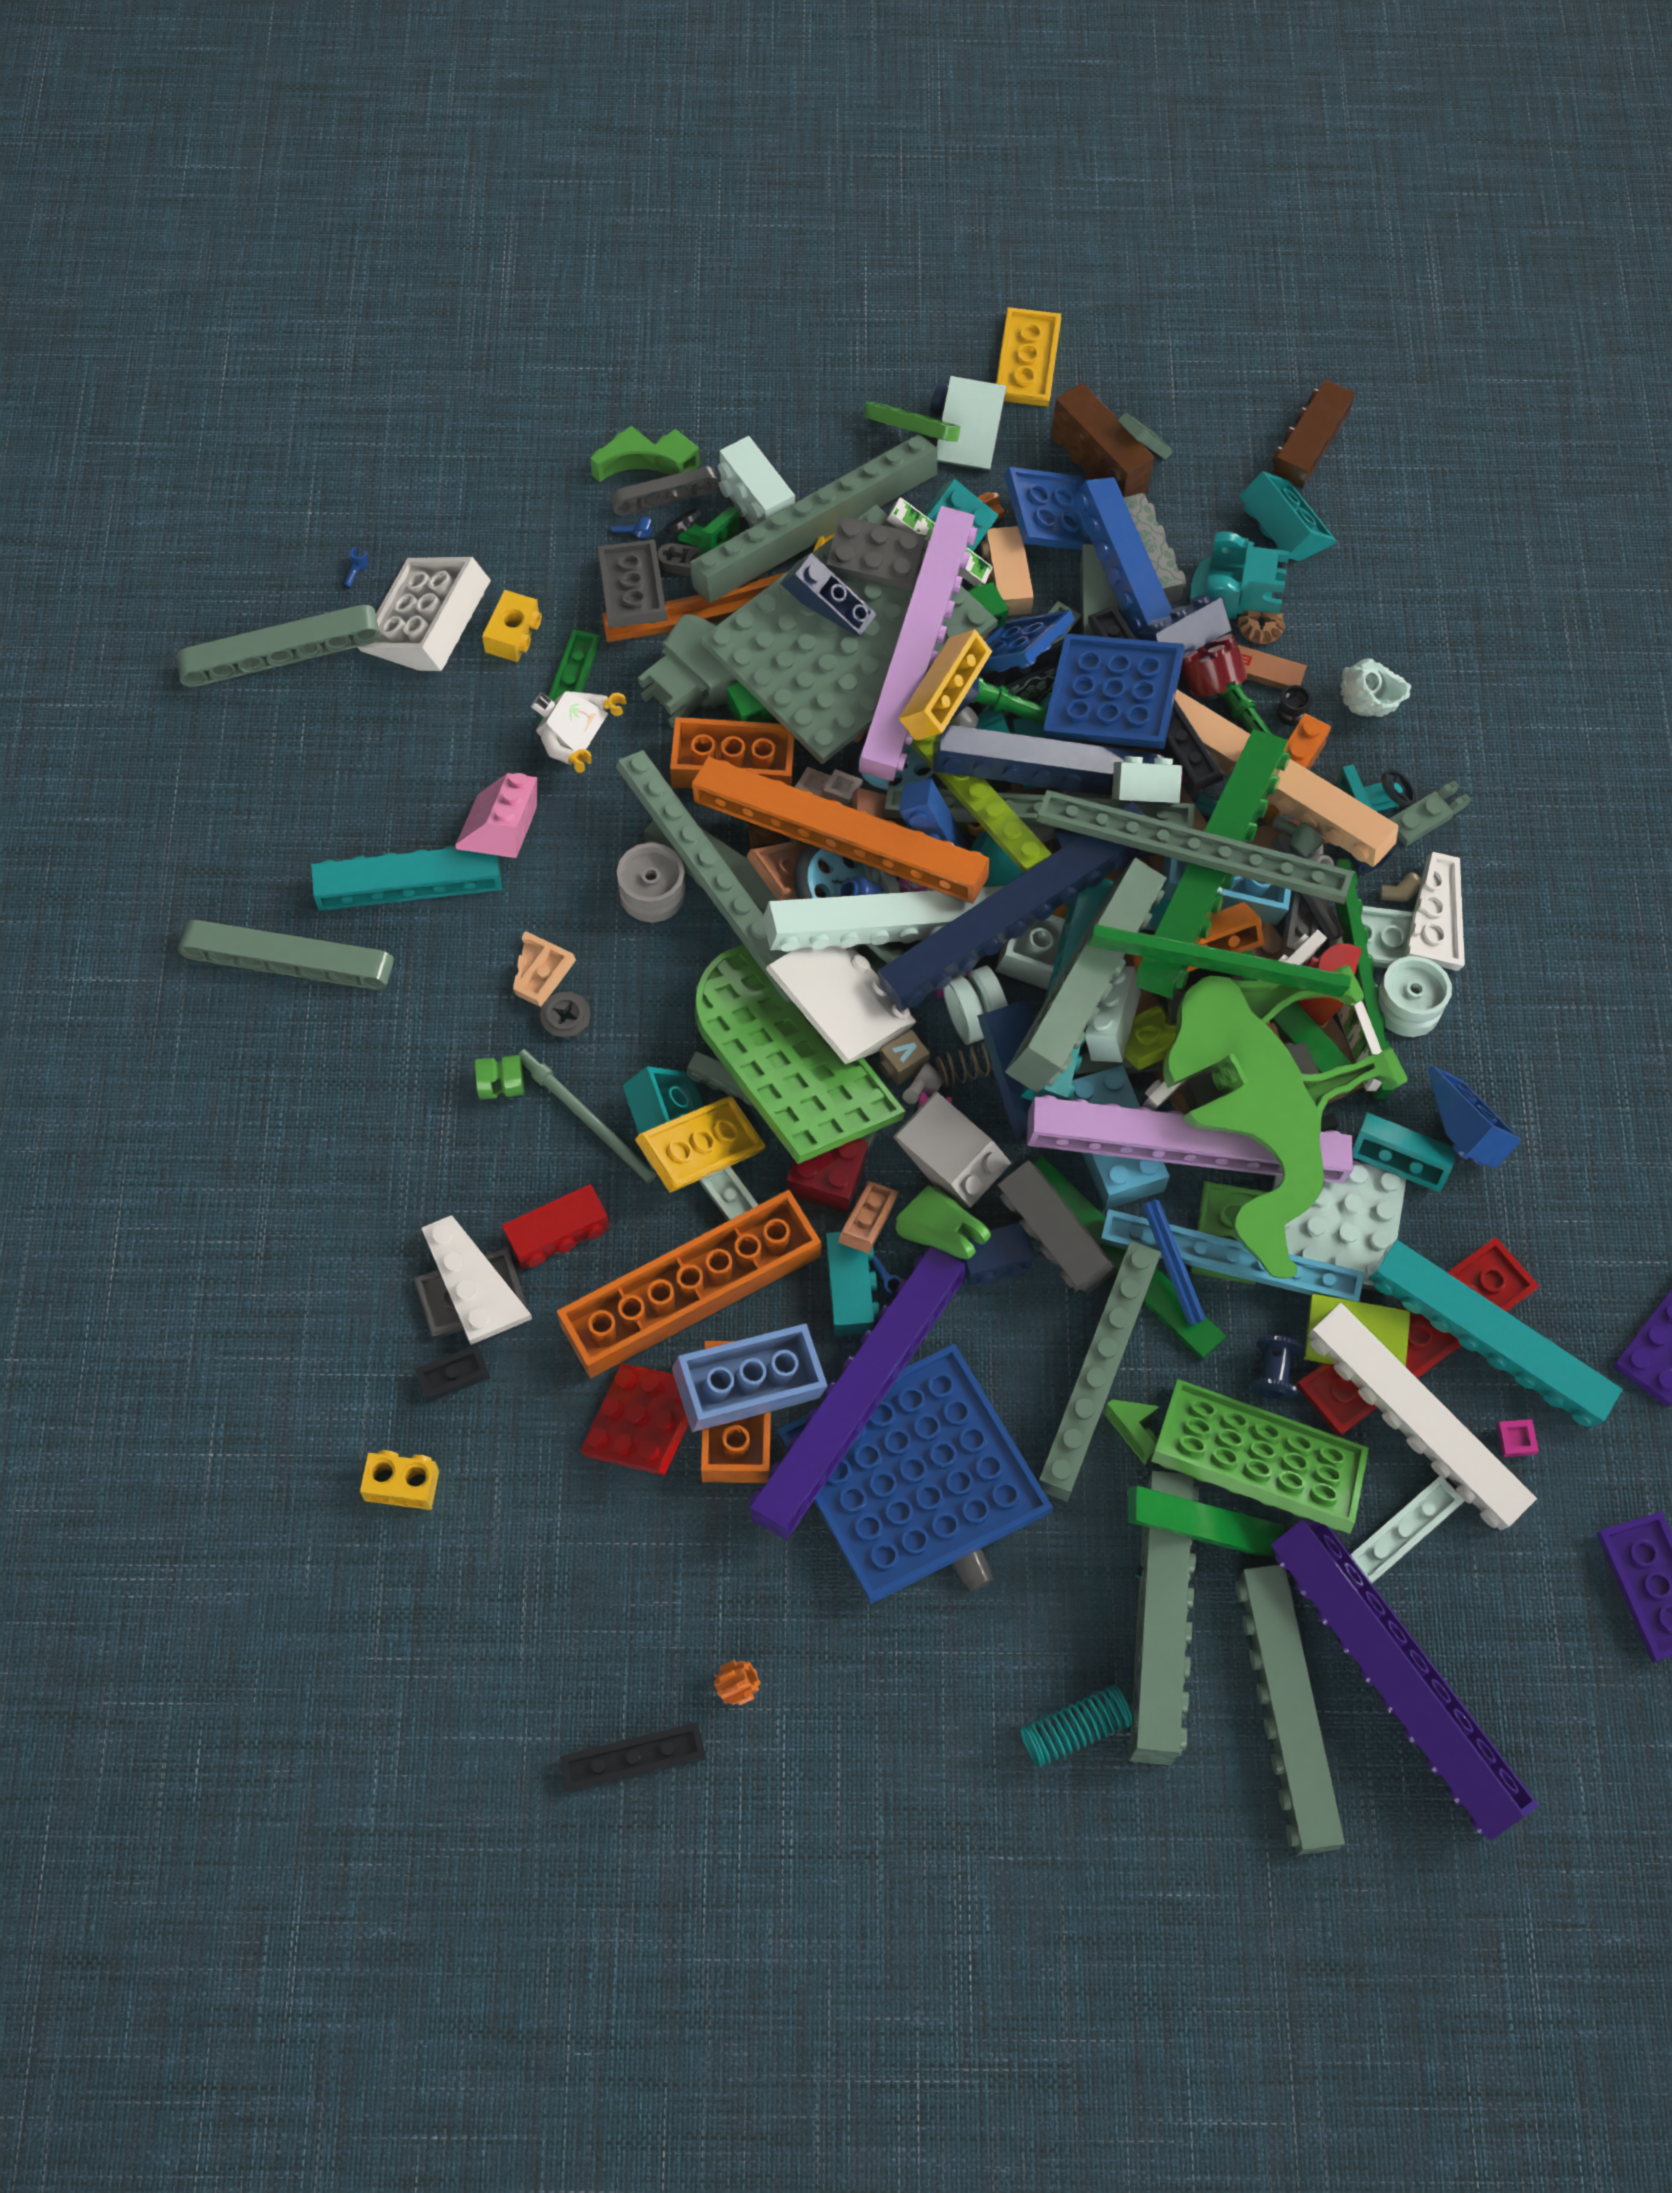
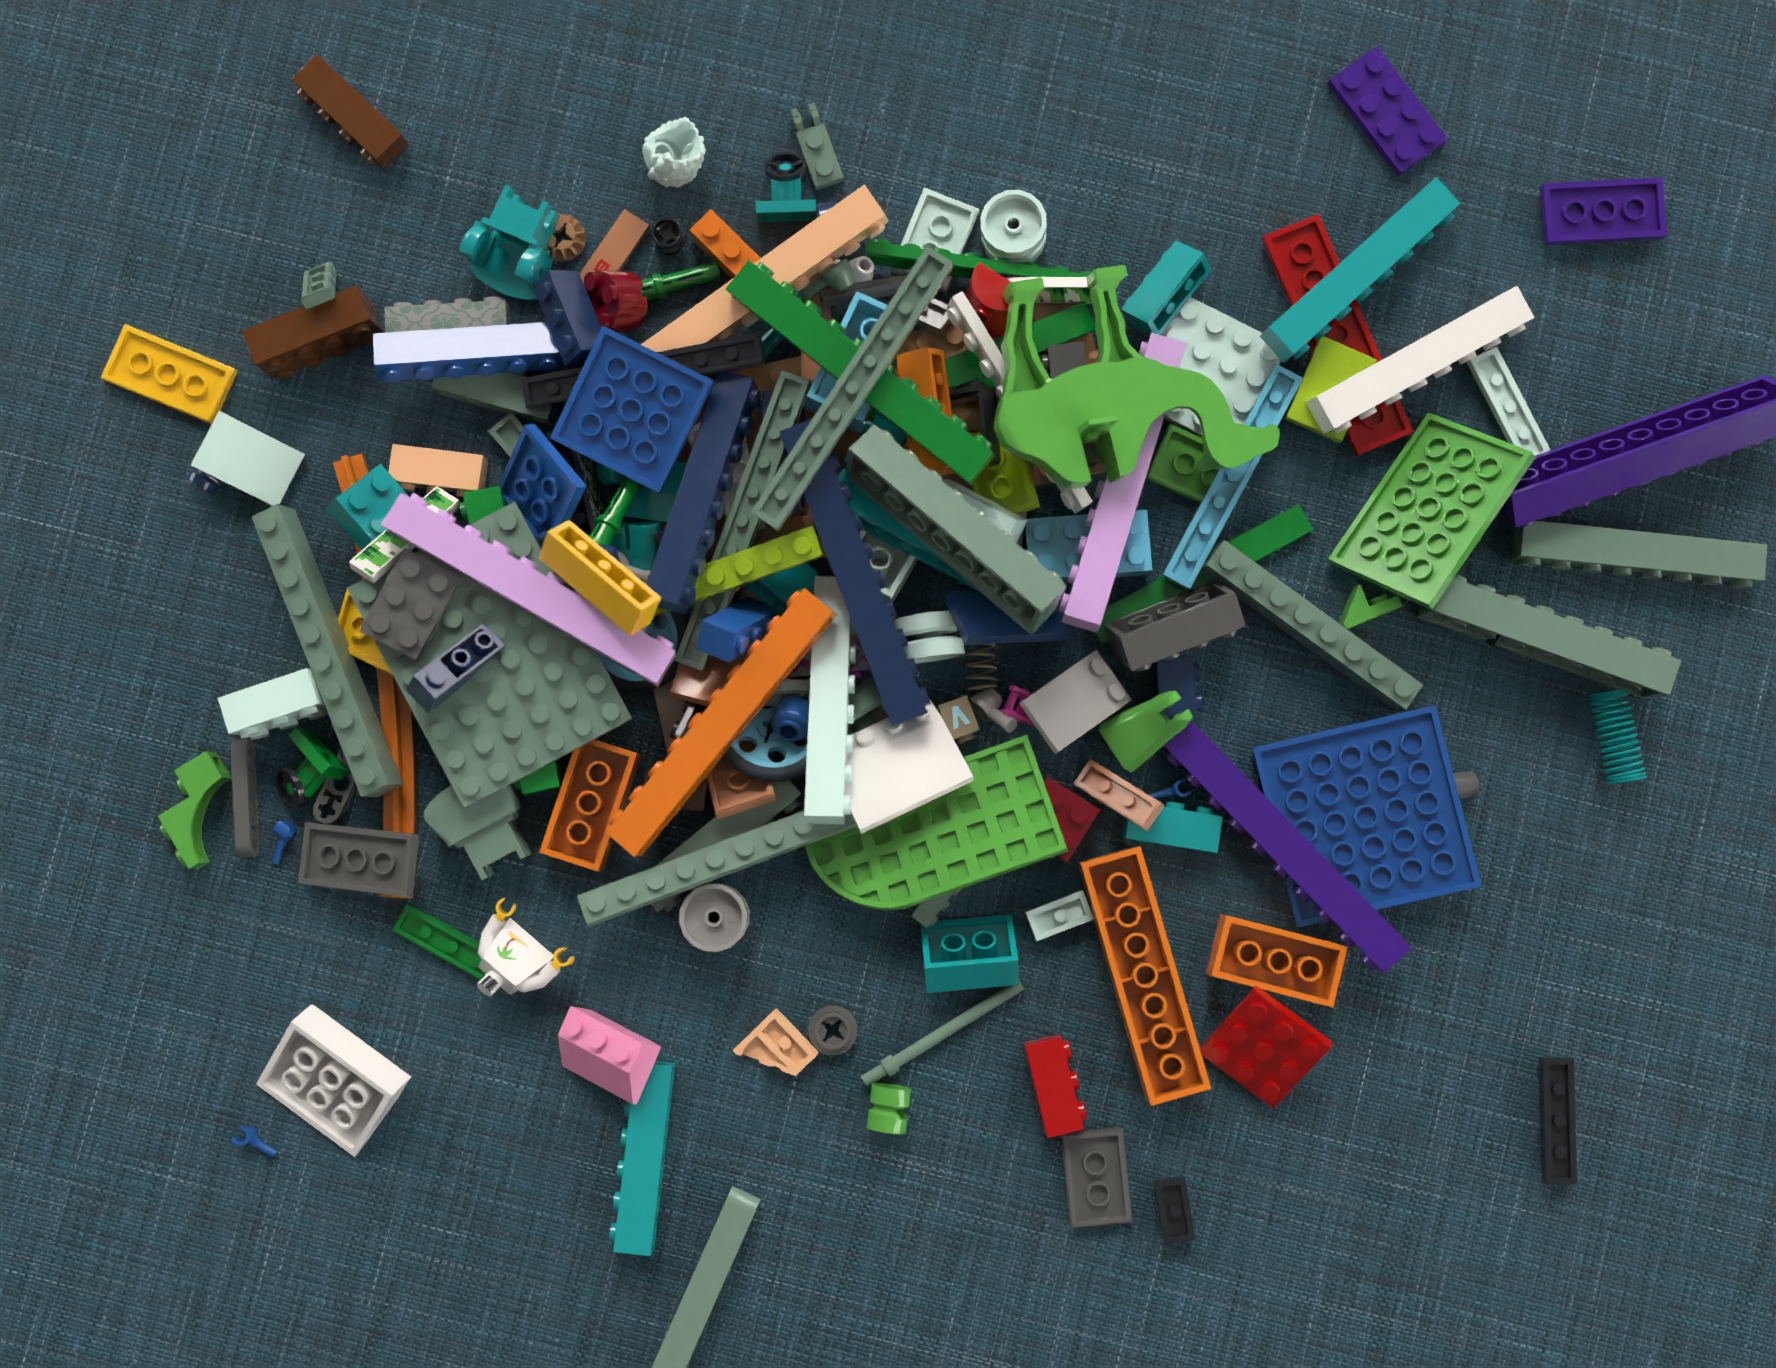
camera: 75 degrees left, 20 degrees up
sand green beam [176,605,380,687] -> none
yellow brick [360,1450,439,1510] -> none
white wing [422,1215,532,1345] -> none
yellow brick [482,590,542,662] -> none
yellow tile [635,1095,766,1193] -> none
medium blue brick [672,1323,827,1432] -> none
orange gear [714,1660,760,1705] -> none
white slope [795,767,863,805] -> none
bright green beam [863,402,961,442] -> none
blue plate [1004,467,1093,551] -> none
green tile [1088,924,1351,997] -> none
light aqua brick [1112,756,1182,803] -> none
green tile [1128,1486,1284,1560] -> none
blue axle [1143,1200,1205,1325] -> none
teal slope [1239,471,1337,561] -> none
dark blue hose [1250,1335,1303,1400] -> none
dark tan arm [1379,872,1422,902] -> none
white wing [1404,852,1465,971] -> none
blue slope [1428,1066,1522,1168] -> none
dark pink plate [1496,1419,1539,1458] -> none

